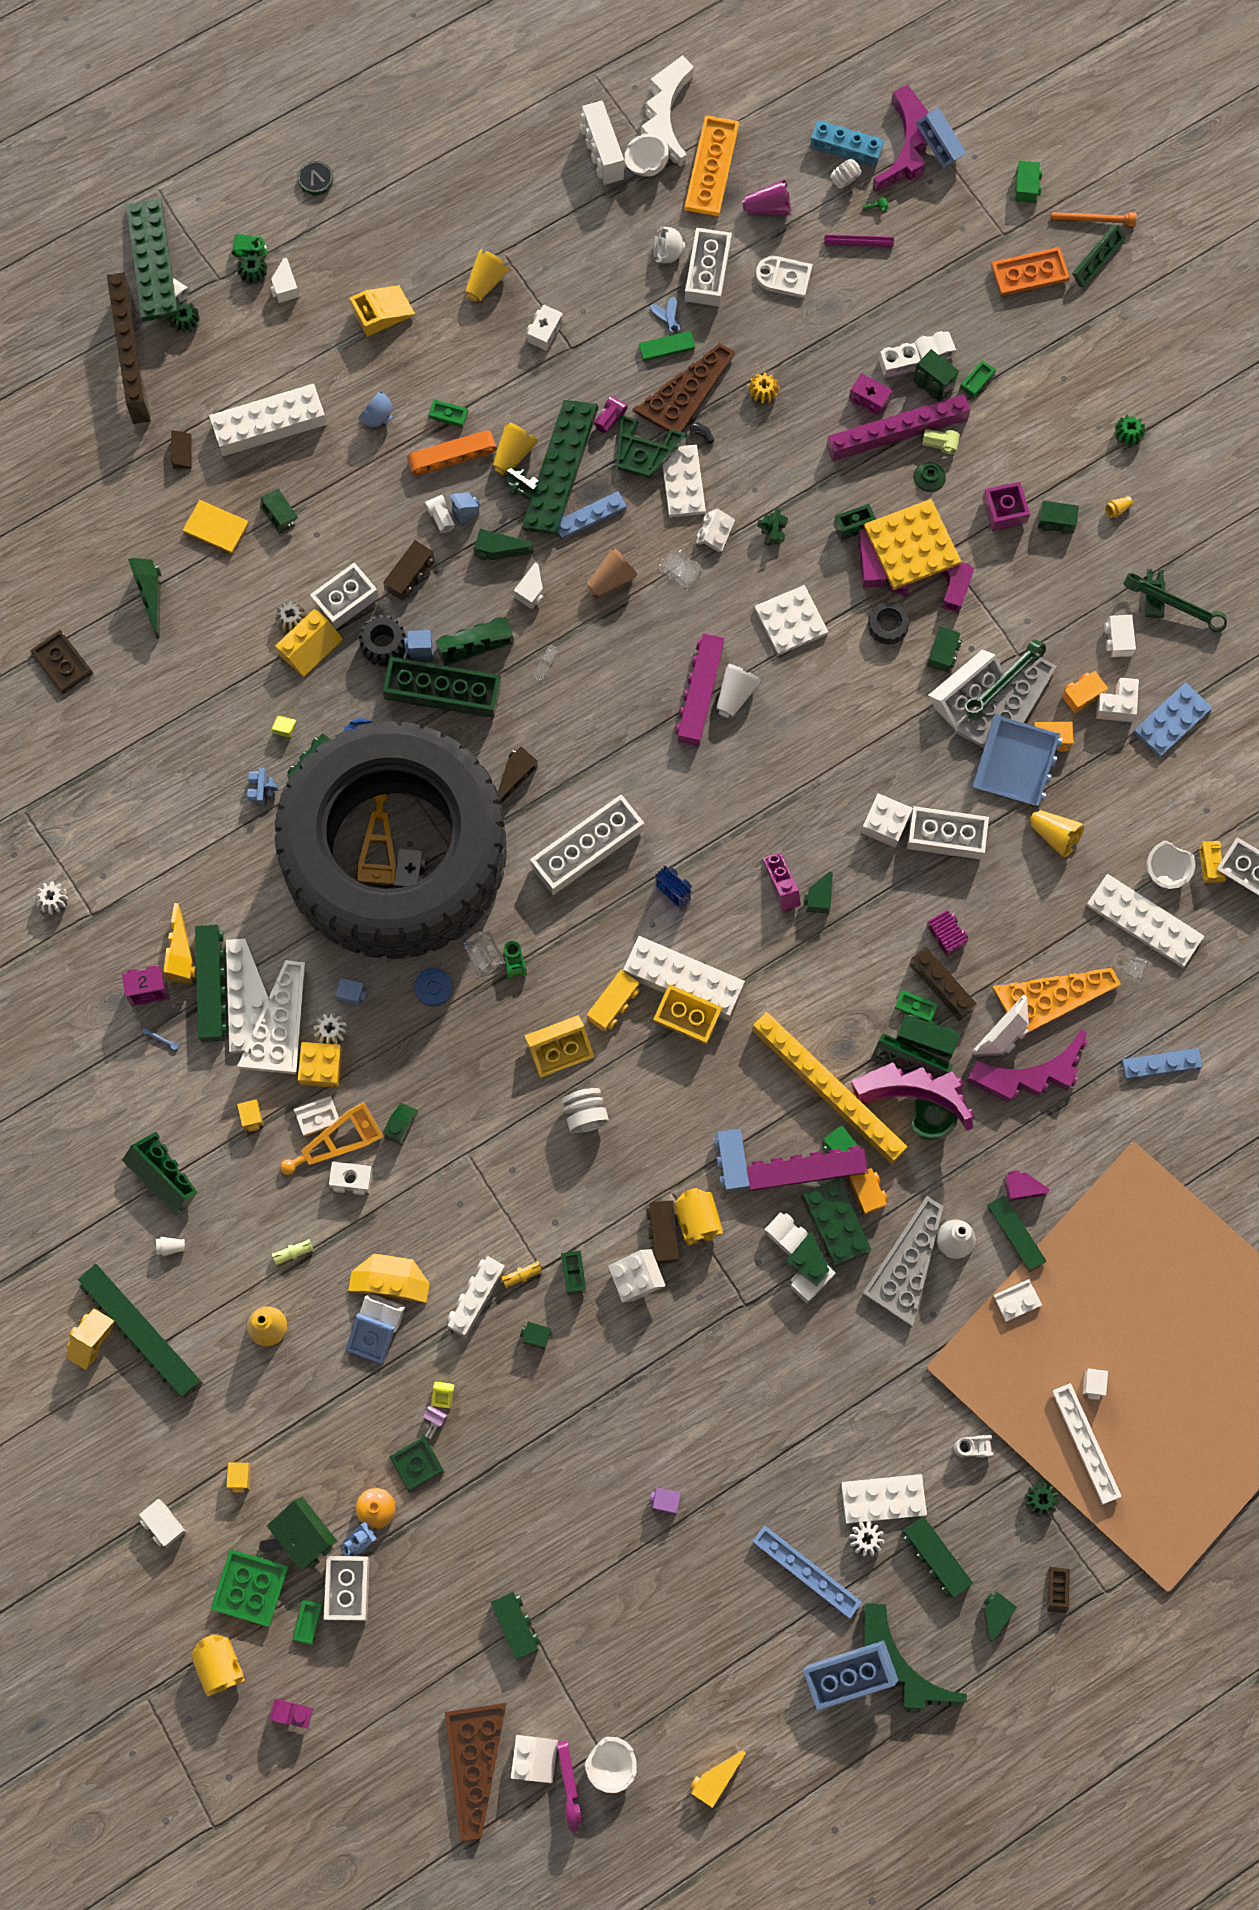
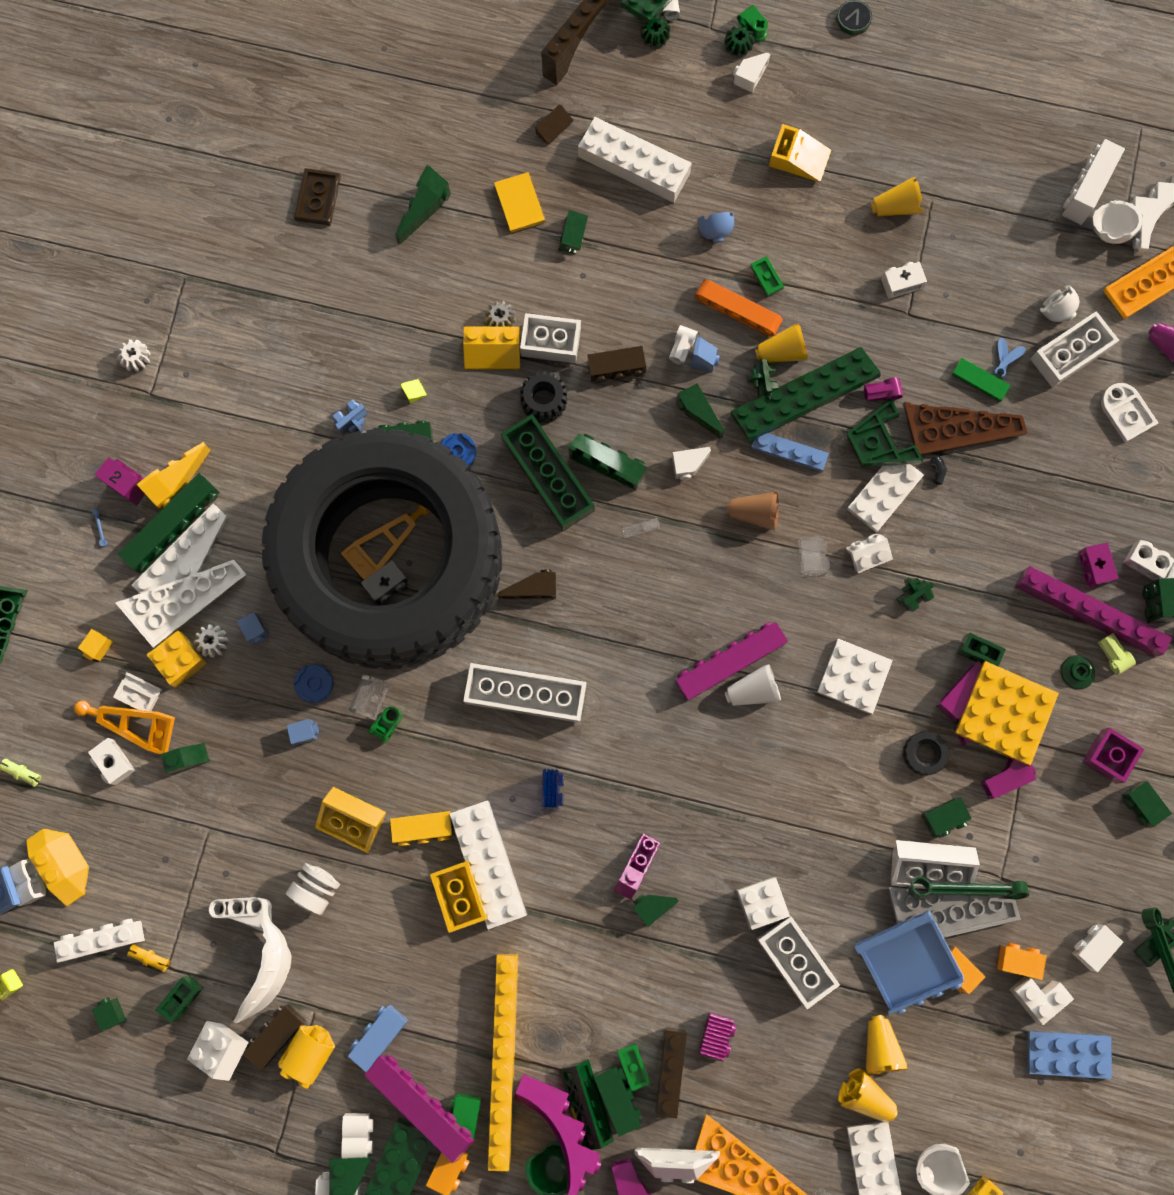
camera: 50 degrees right, 5 degrees up
medium blue brick [405,630,433,662] -> none
yellow gear [748,372,779,404] -> none
none -> white piece [209,897,292,1023]
none -> medium blue brick [287,719,319,746]
none -> yellow cone [838,1068,897,1123]

